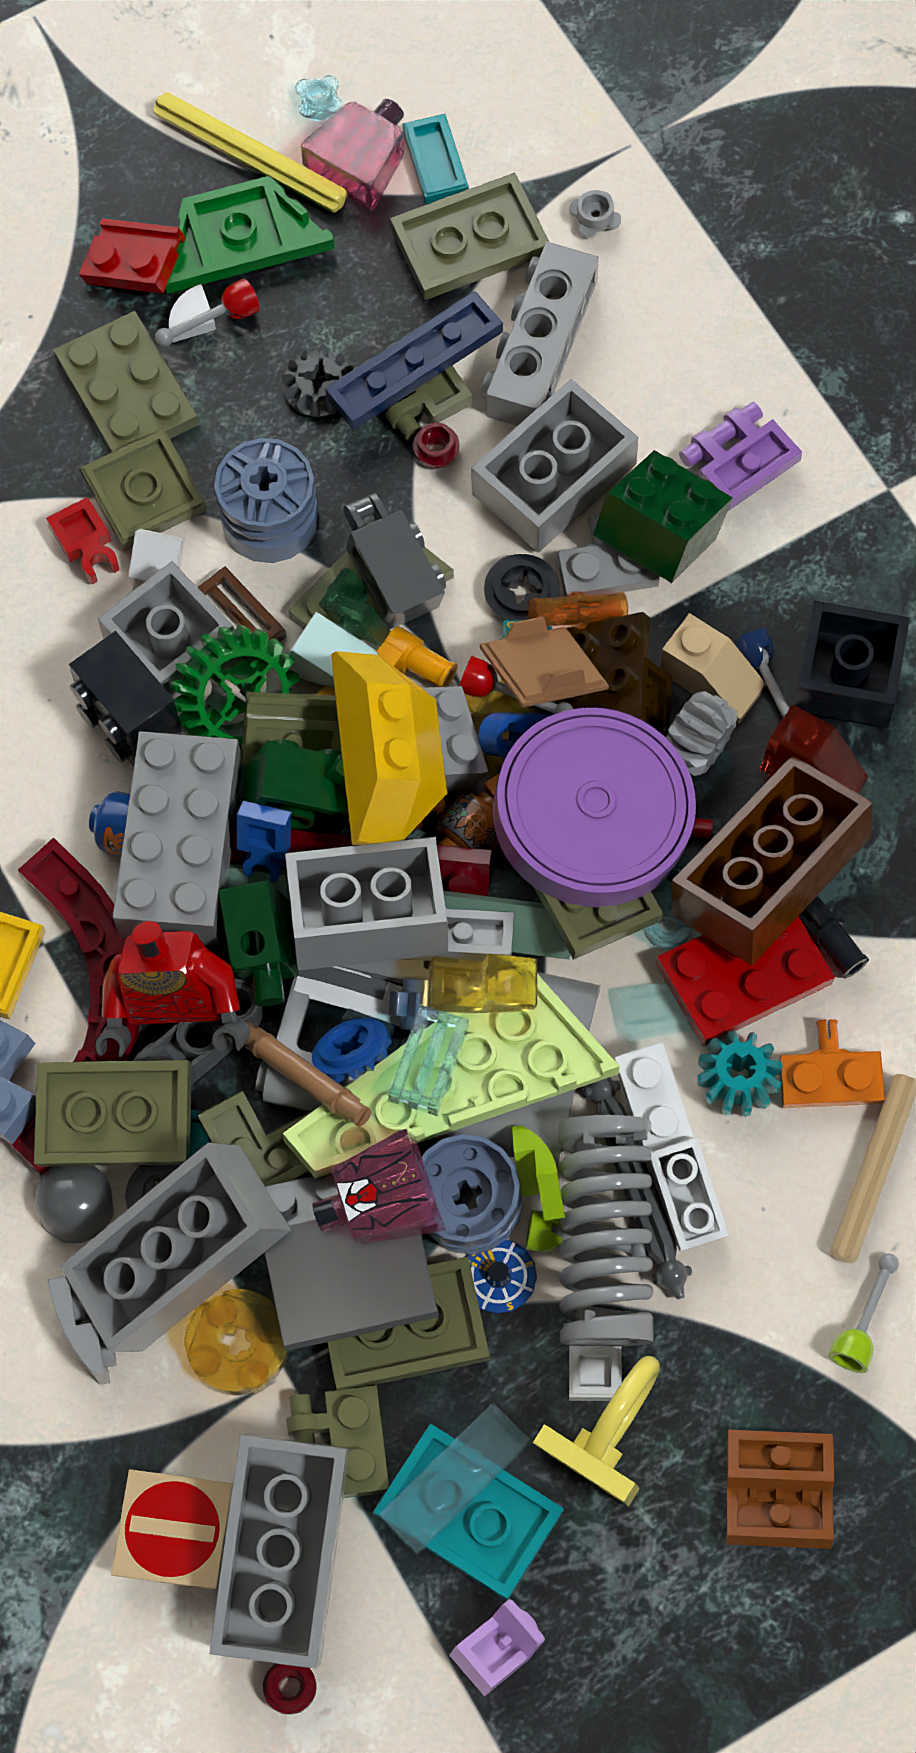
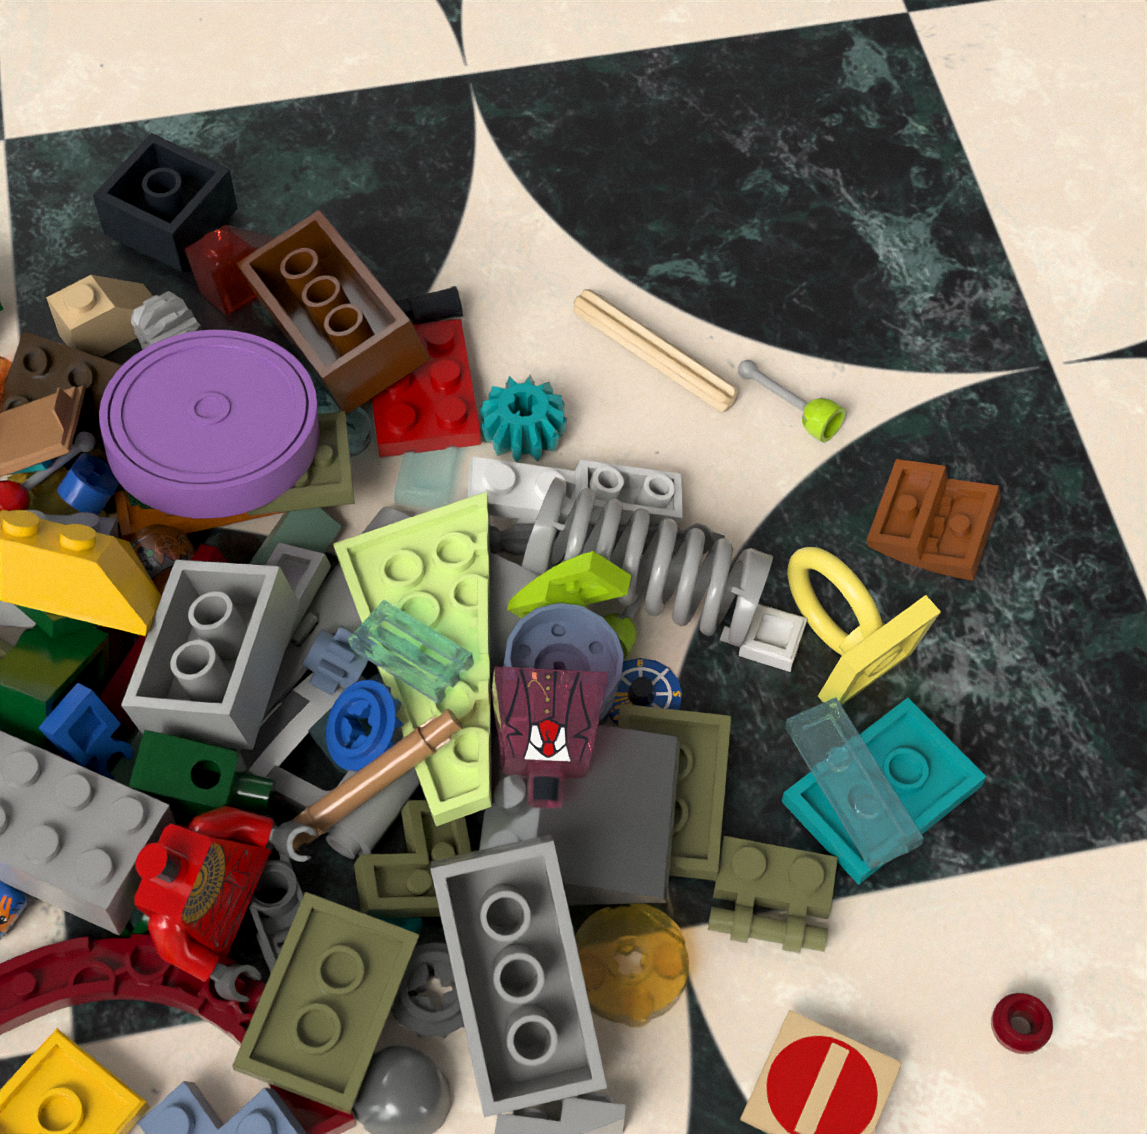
camera: 75 degrees left, 10 degrees down
light grey brick [209,1434,350,1669] -> none
clear yellow slope [429,953,537,1013] -> none
lavender bracket [449,1599,545,1696] -> none
dark blue hinge [733,628,804,739] -> none
orange plate [779,1019,885,1109] -> none

